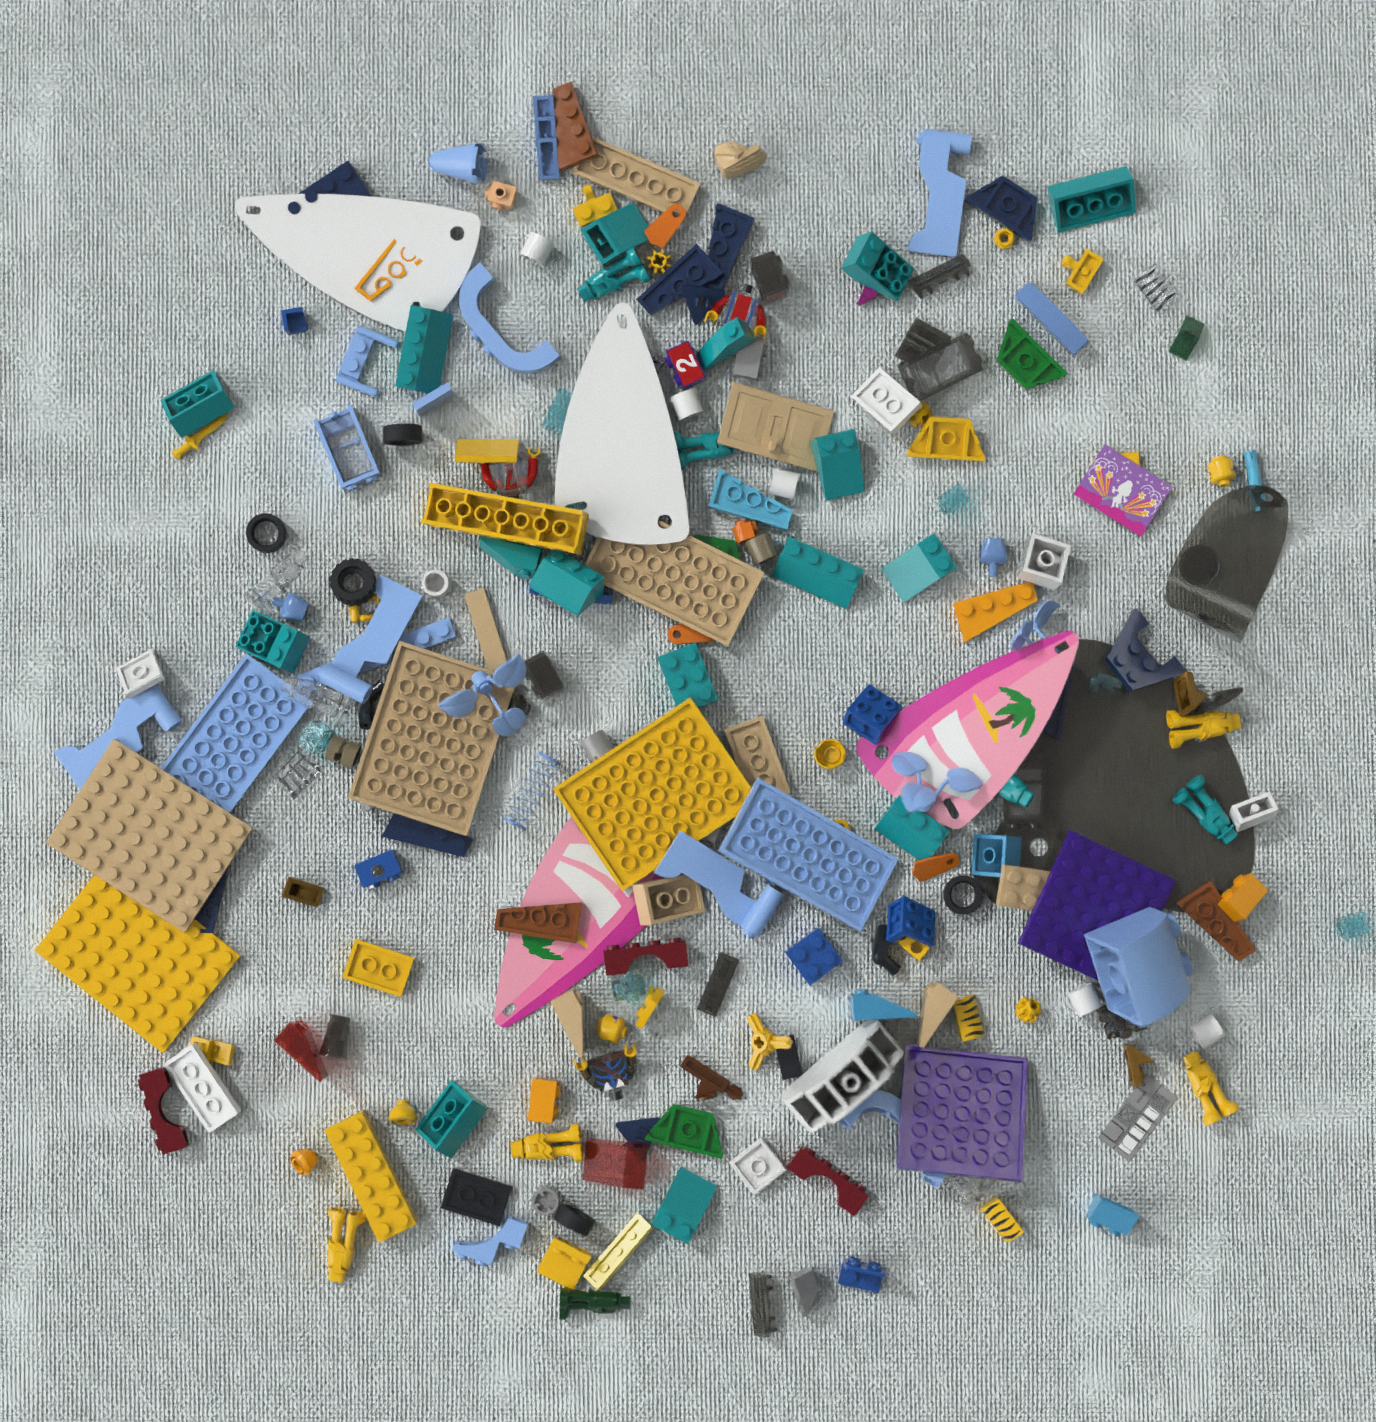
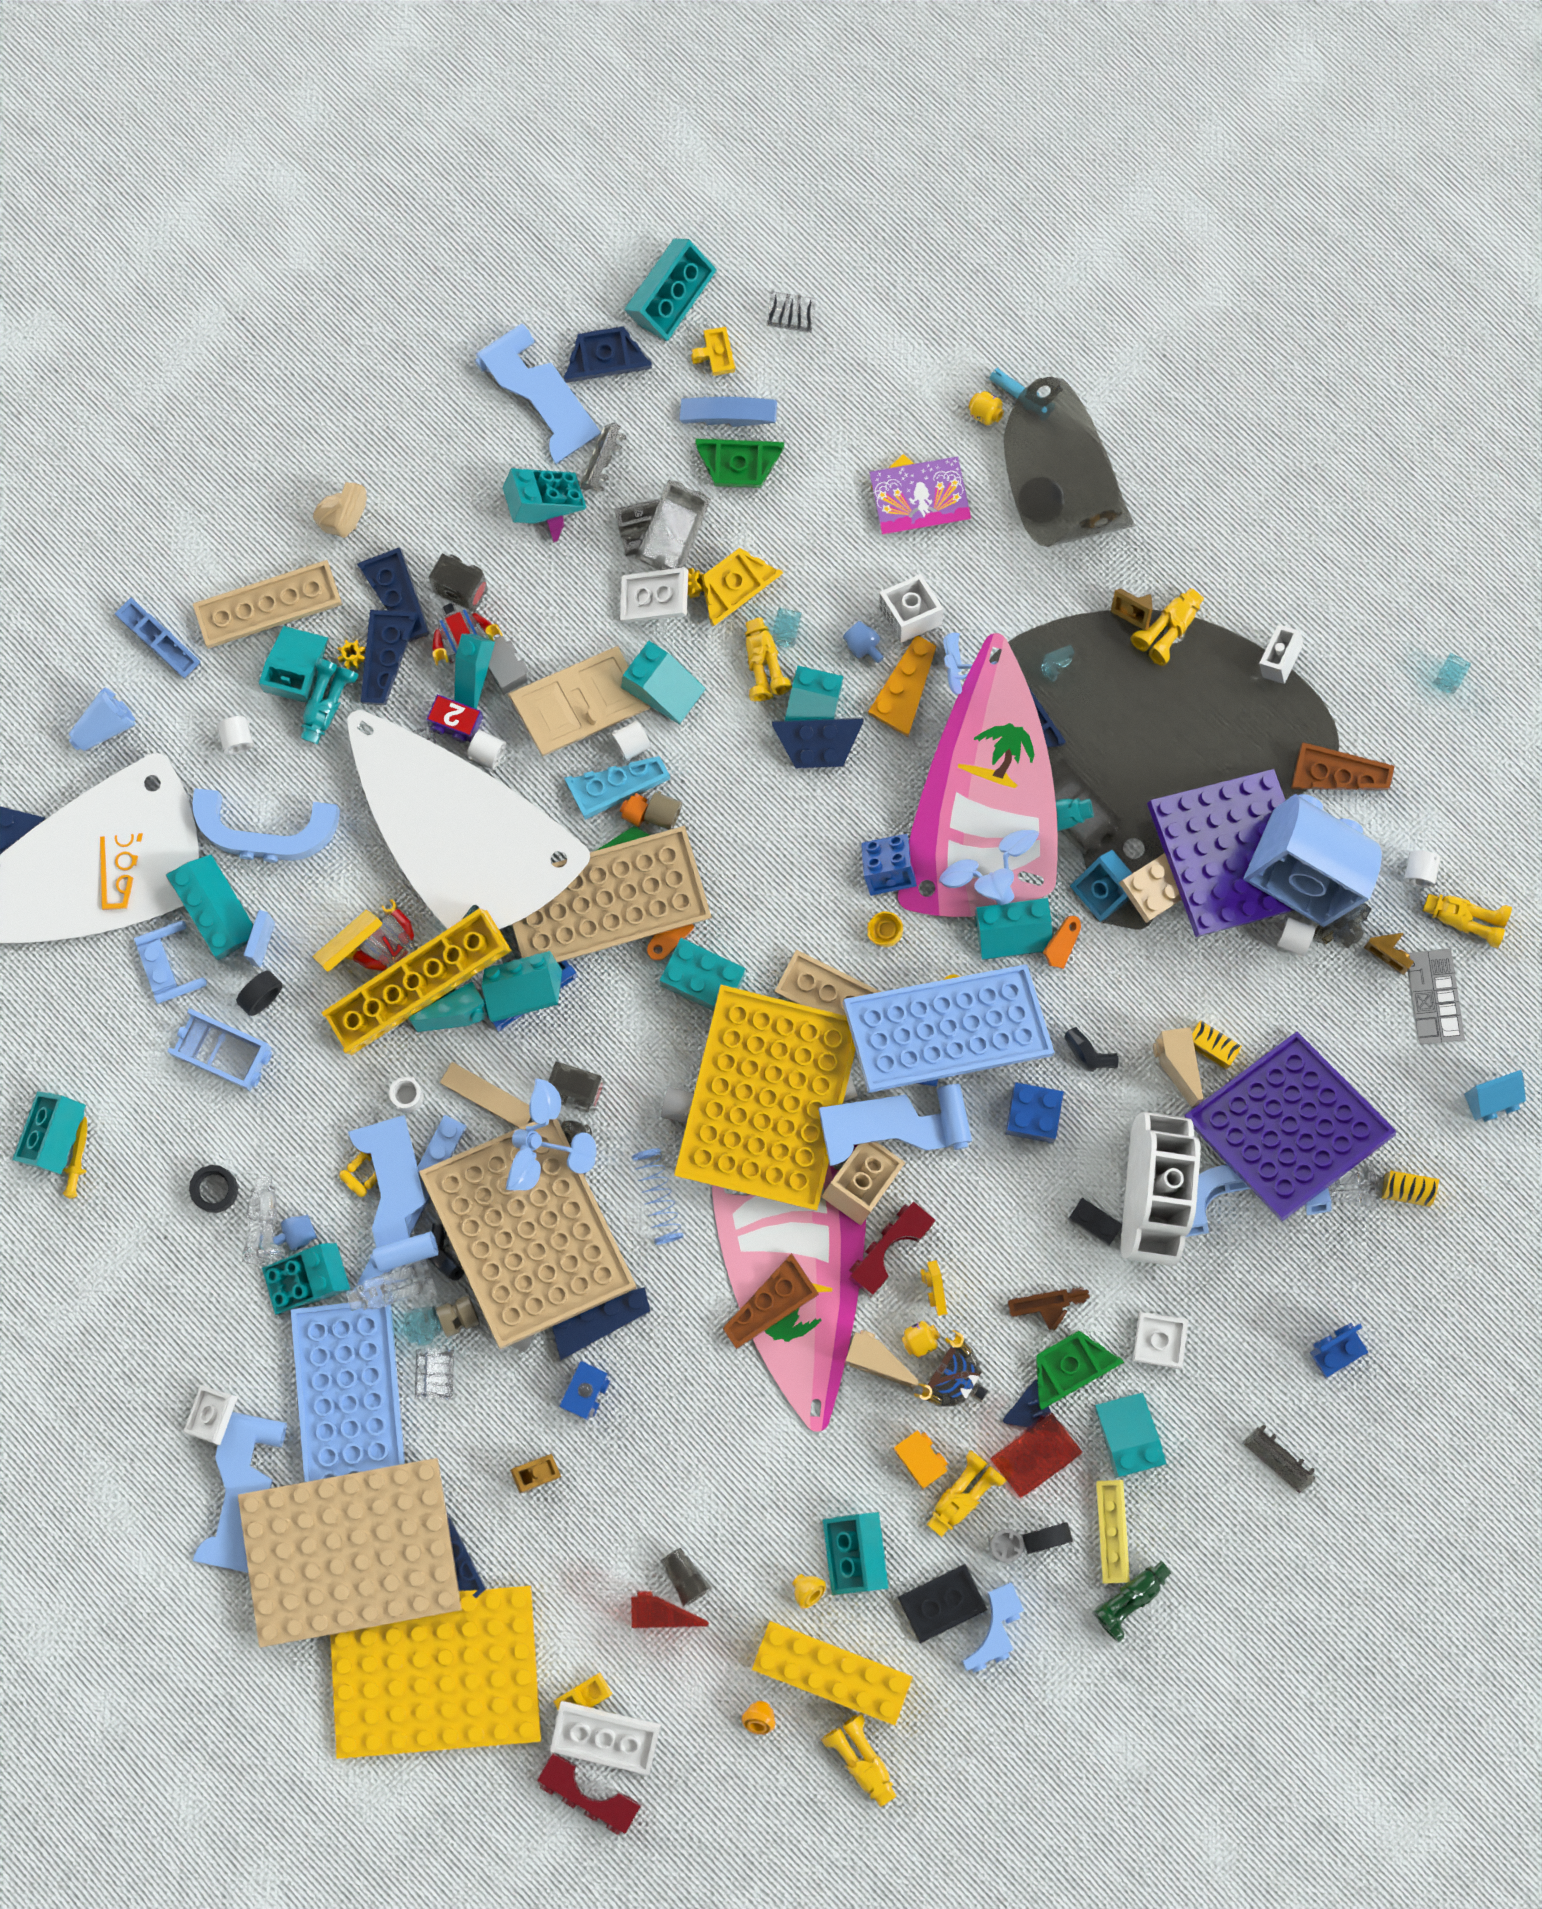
camera: 45 degrees left, 10 degrees down
blue panel [281,307,308,335] -> none
black tyre [329,558,377,606] -> none
yellow plate [342,938,415,997] -> none
light nougat brick [485,181,518,211] -> none
yellow bracket [537,1234,592,1289] -> none
clear light blue brick [542,388,572,436] -> none
dark orange wing [553,81,598,172] -> none
yellow plate [572,184,617,228] -> none
clear light blue brick [611,972,646,1003] -> none
orange piece [644,204,686,248] -> none
teal piece [673,432,738,470] -> none
dark blue piece [681,284,725,325] -> none
clear smoke plate [697,952,740,1017] -> none
yellow bush [747,1013,793,1070] -> none
teal slope [772,537,864,609] -> none
dark red arch [786,1146,869,1217] -> none
light grey slope [789,1267,822,1317] -> none
dark azure slope [850,990,917,1020] -> none
blue bracket [886,896,935,947] -> none
yellow leg [896,936,931,961] -> none
black tyre [943,875,983,914] -> none
yellow plate [994,228,1015,249] -> none
yellow gear [1015,997,1041,1024] -> none
dark blue wing [1104,608,1186,692] -> none
clear green slope [1168,315,1205,361] -> none
teal piece [1172,774,1238,845] -> none
clear smoke slope [1195,687,1243,713] -> none
light orange brick [1218,873,1268,922] -> none
none -> yellow piece [745,617,792,701]
none -> dark blue wing [772,717,864,769]

